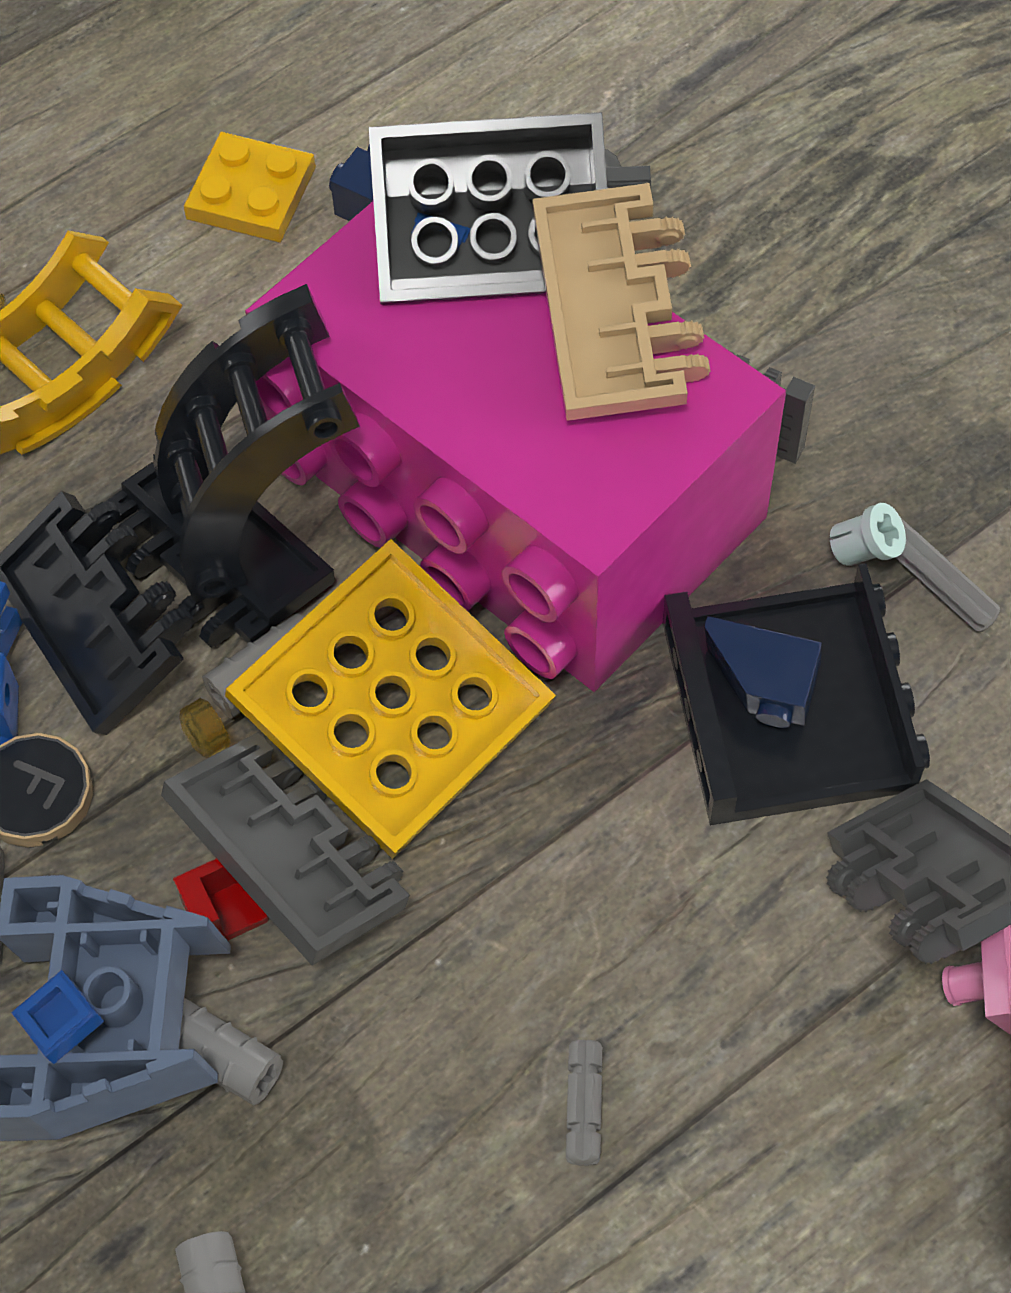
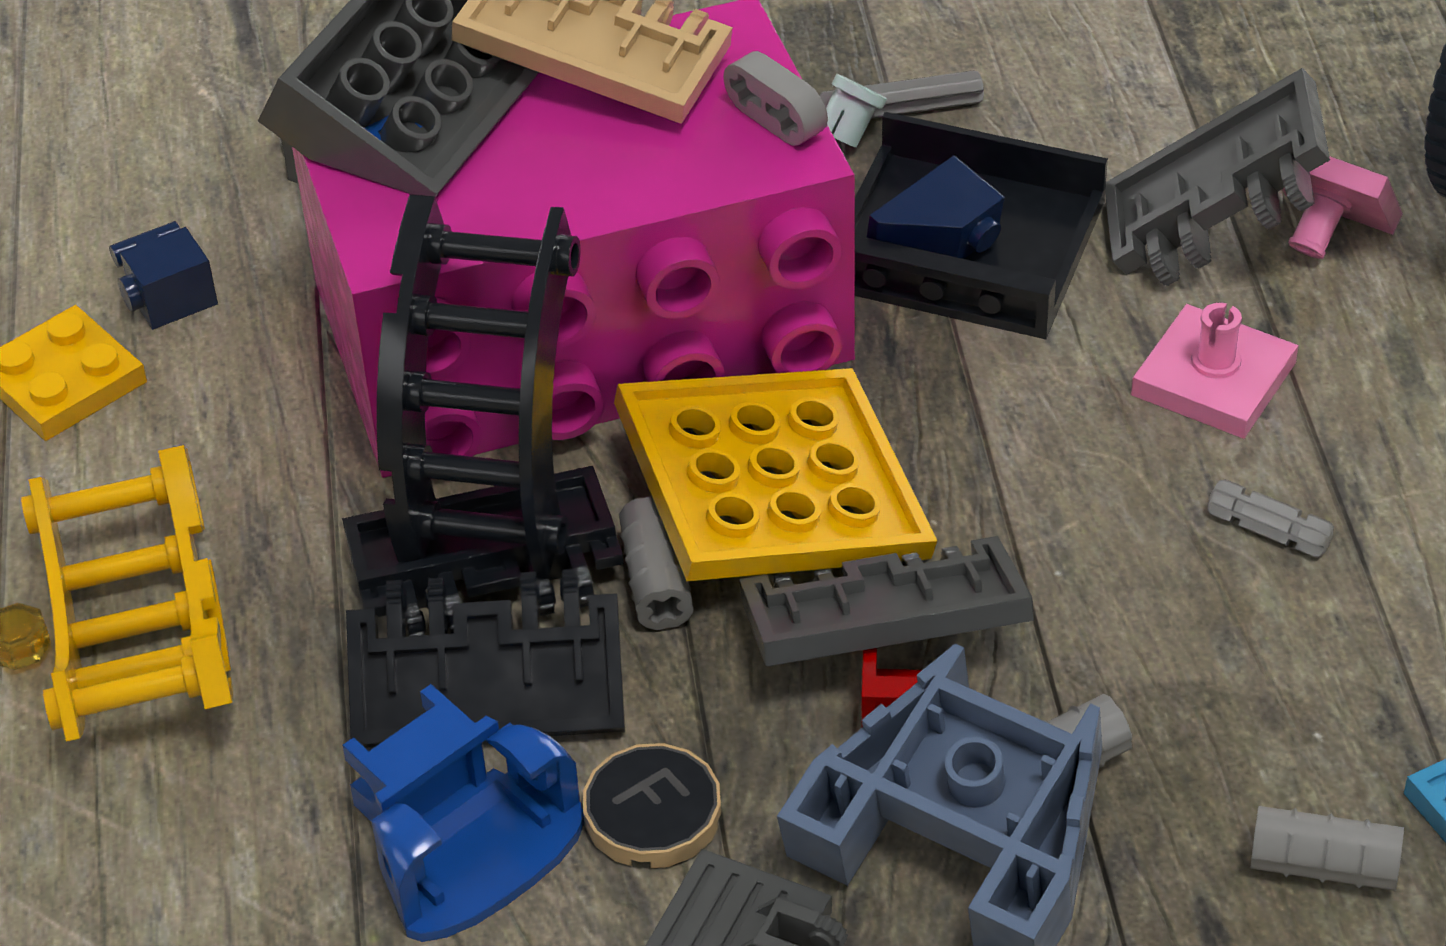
camera: 60 degrees left, 15 degrees down
blue tile [11,970,104,1064] -> none
clear yellow tile [179,698,231,758] -> none
none -> beam [723,51,828,146]
none -> bright pink tile [1131,303,1299,439]

